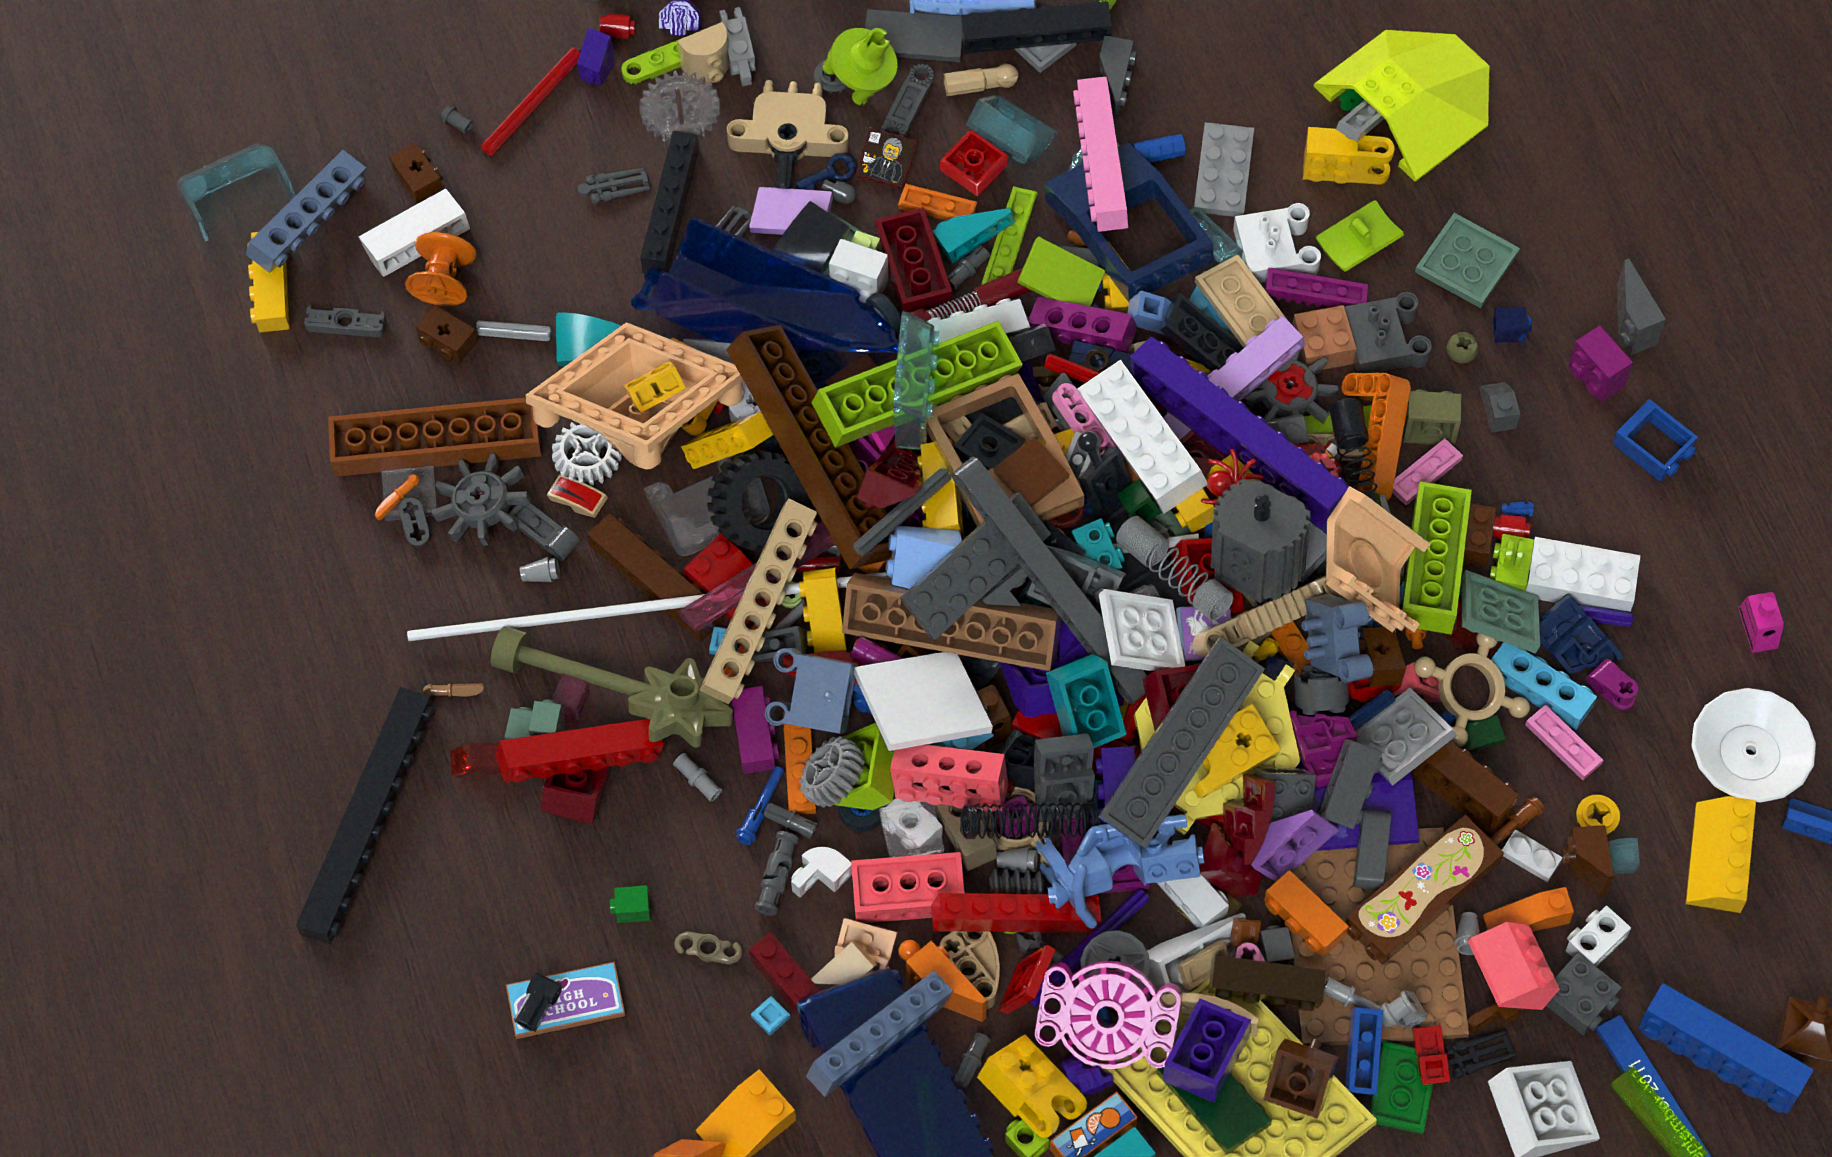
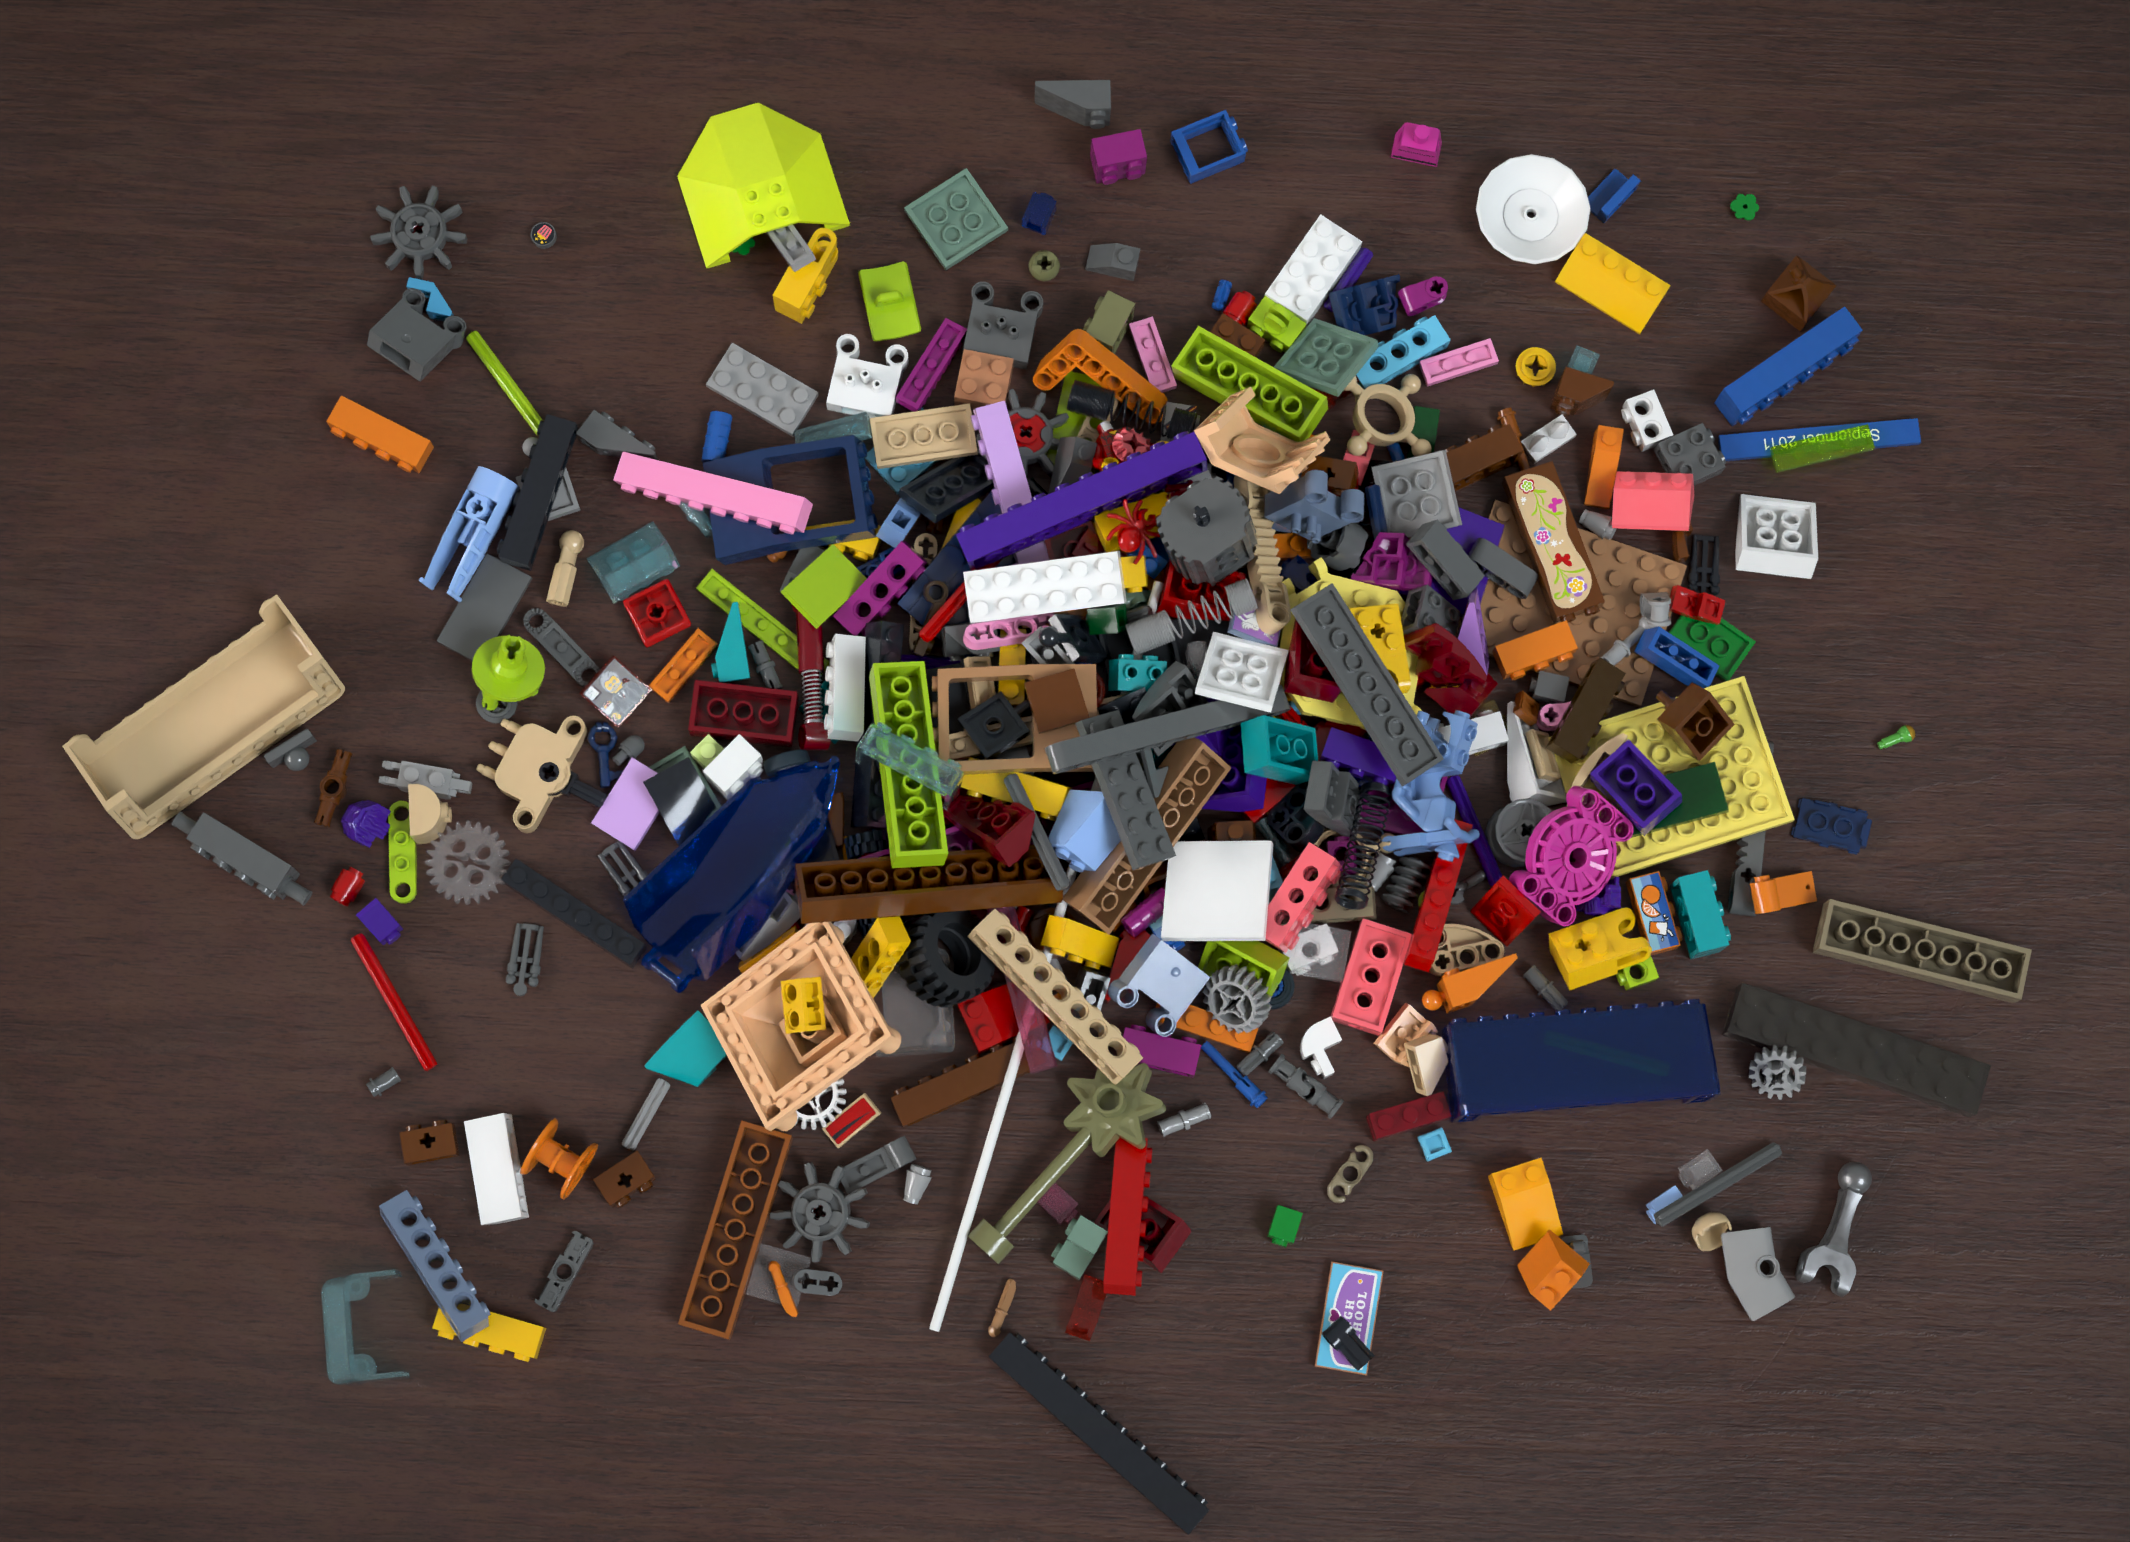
camera: 75 degrees left, 15 degrees up
sand blue brick [806,971,953,1097] -> none

